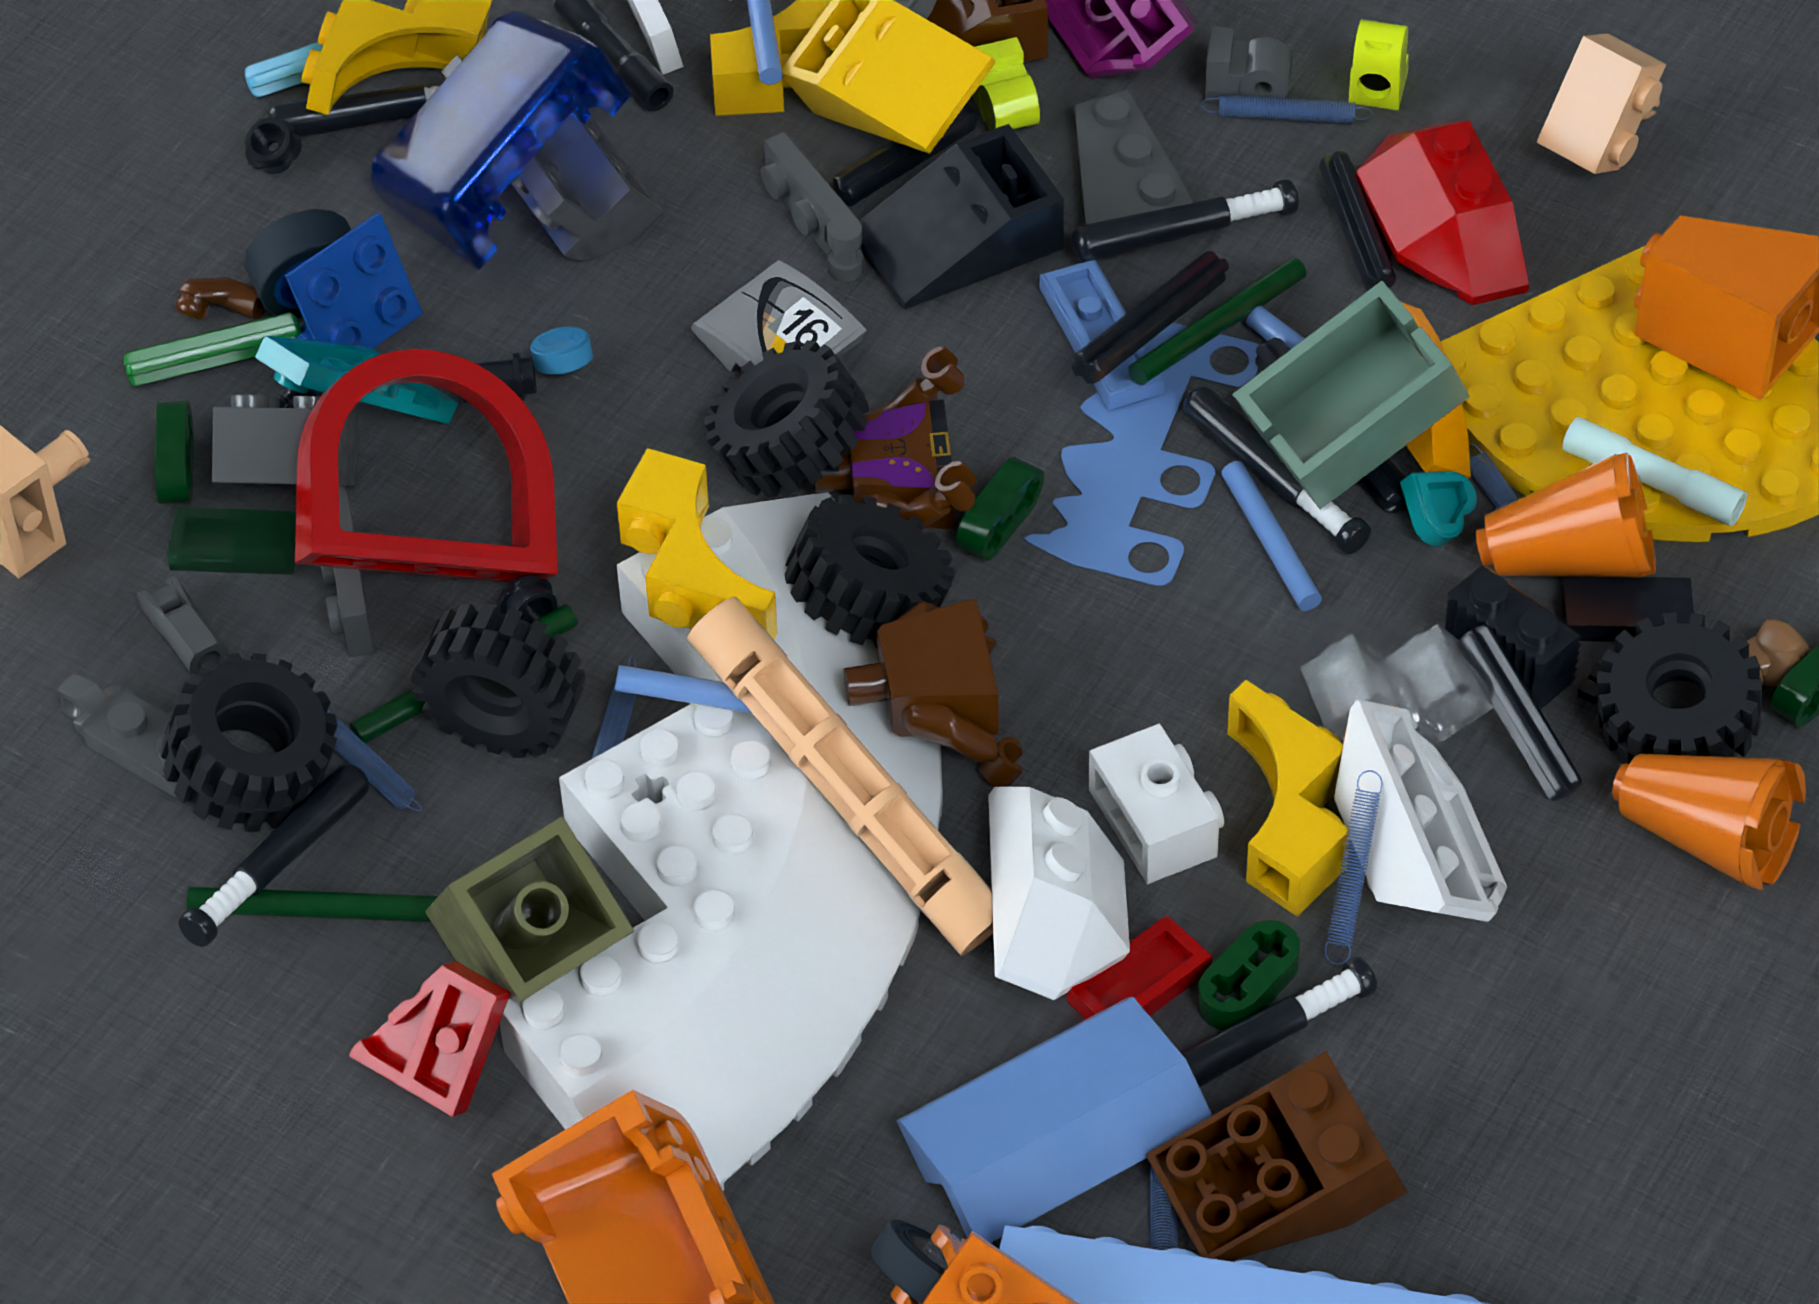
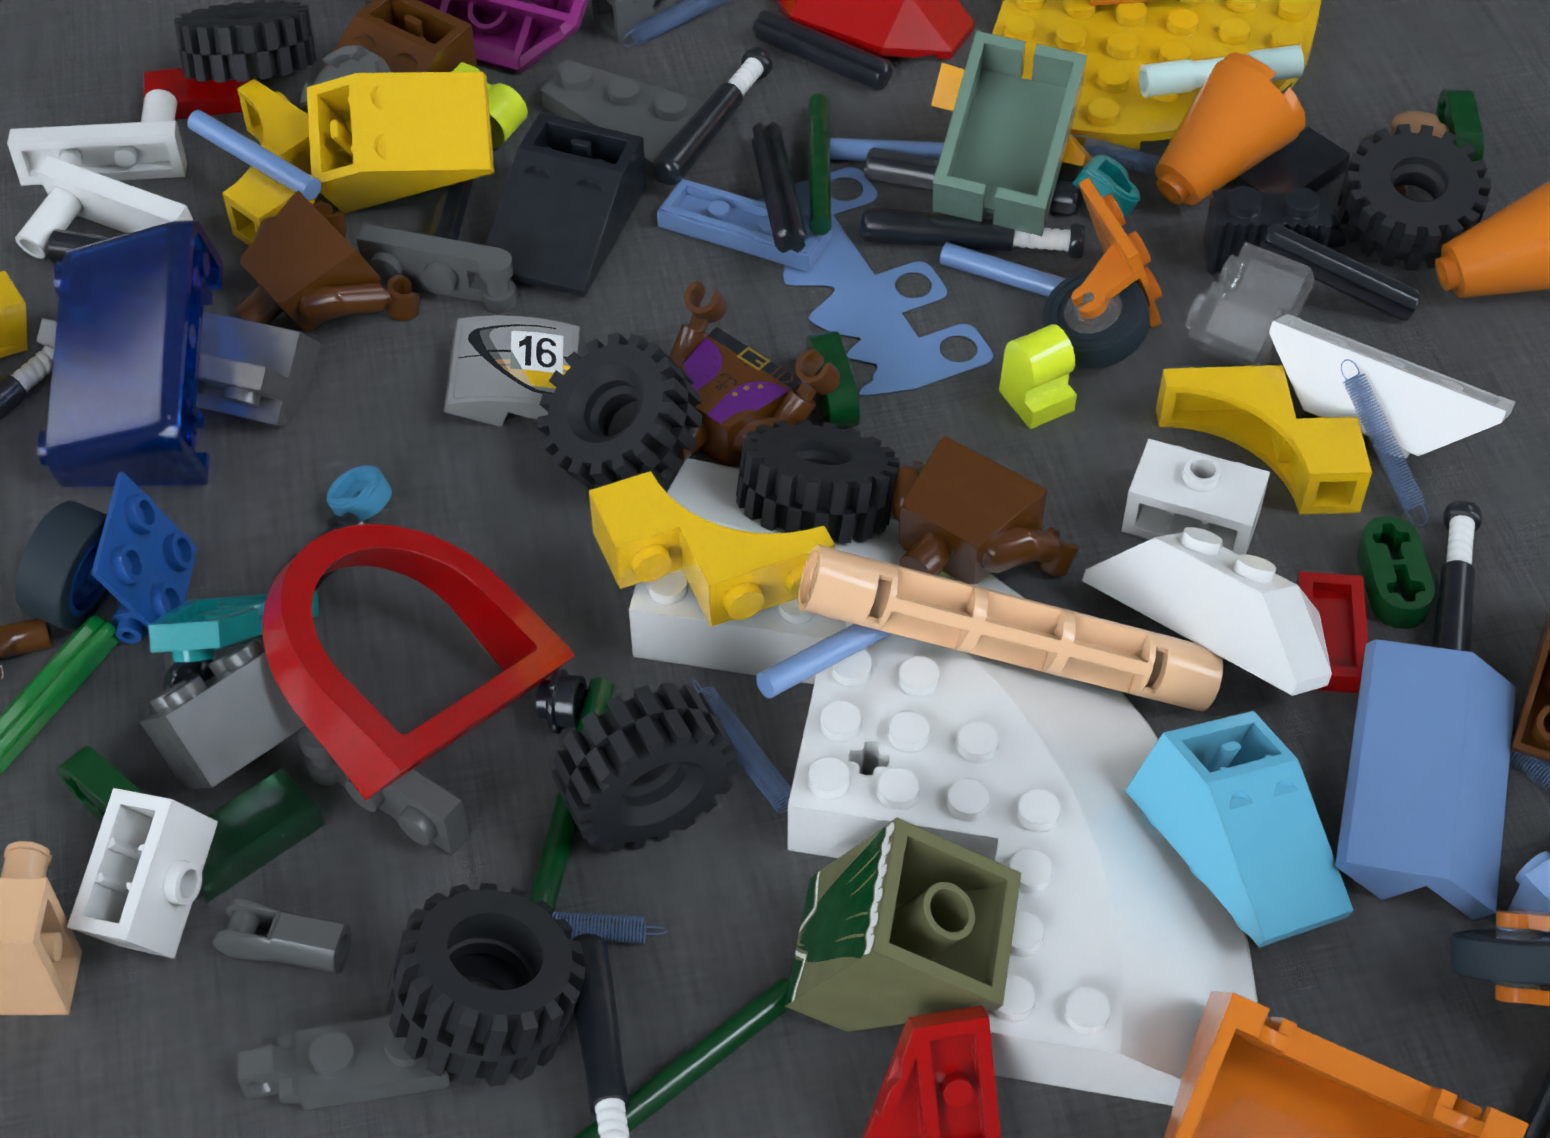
camera: 45 degrees left, 0 degrees up
none -> white brick [67,788,218,959]
none -> reddish brown torso [234,190,420,331]
none -> neon yellow leg [999,324,1077,429]
none -> plate [1042,178,1162,369]
none -> medium azure slope [1125,711,1353,948]

